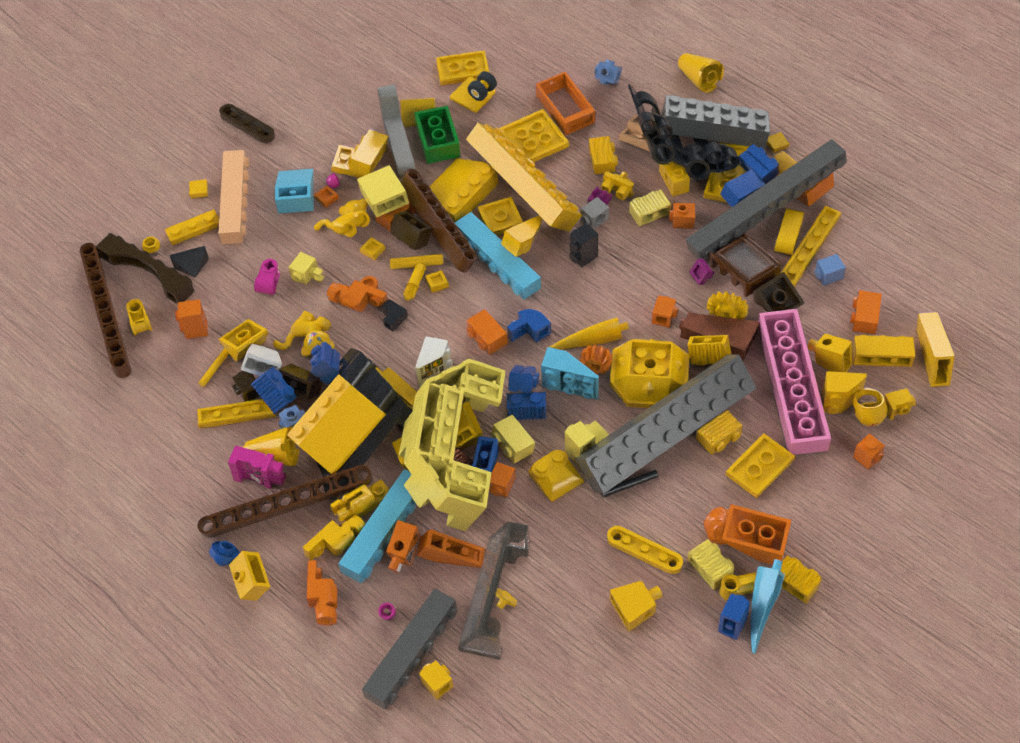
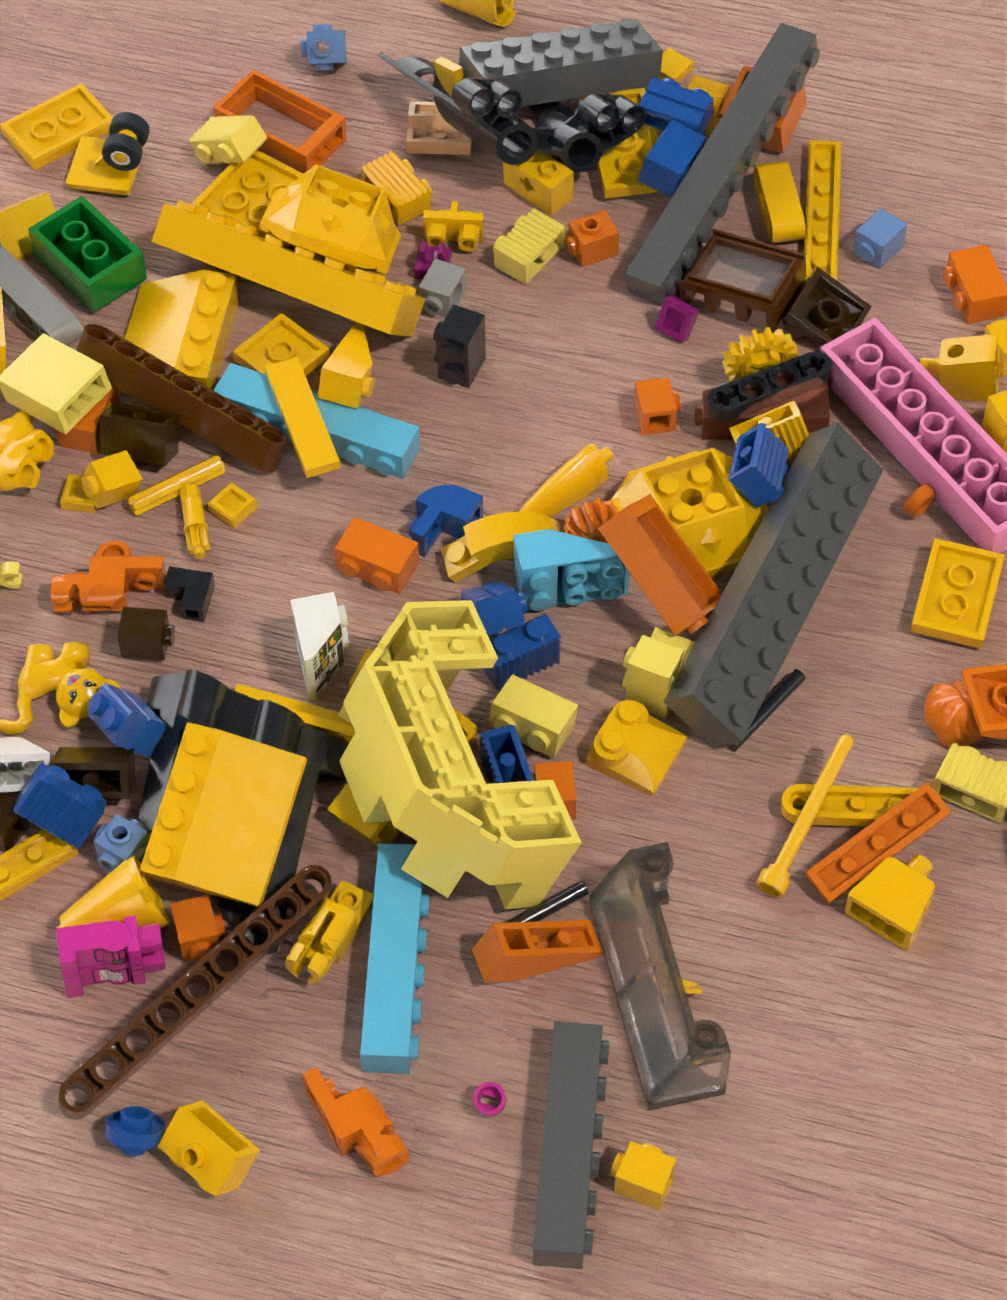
camera: 30 degrees left, 0 degrees up
yellow plate [303,515,366,560] -> none
orange torso [387,520,421,573] -> none
yellow brick [696,410,742,455] -> none
none -> yellow brick [81,450,143,509]
none -> dark brown brick [117,607,175,661]
none -> orange brick [170,894,226,962]
none -> light yellow brick [190,115,267,164]
none -> yellow piece [259,164,401,274]
none -> yellow tile [265,357,341,478]
none -> yellow tile [433,57,464,96]
none -> yellow arch [441,511,561,583]
none -> black bar [482,881,589,936]
none -> orange window [598,494,722,636]
none -> black beam [706,351,831,422]
none -> blue brick [728,423,789,508]
none -> yellow piece [755,734,854,898]
none -> orange plate [805,782,952,905]
none -> orange tile [903,484,936,519]

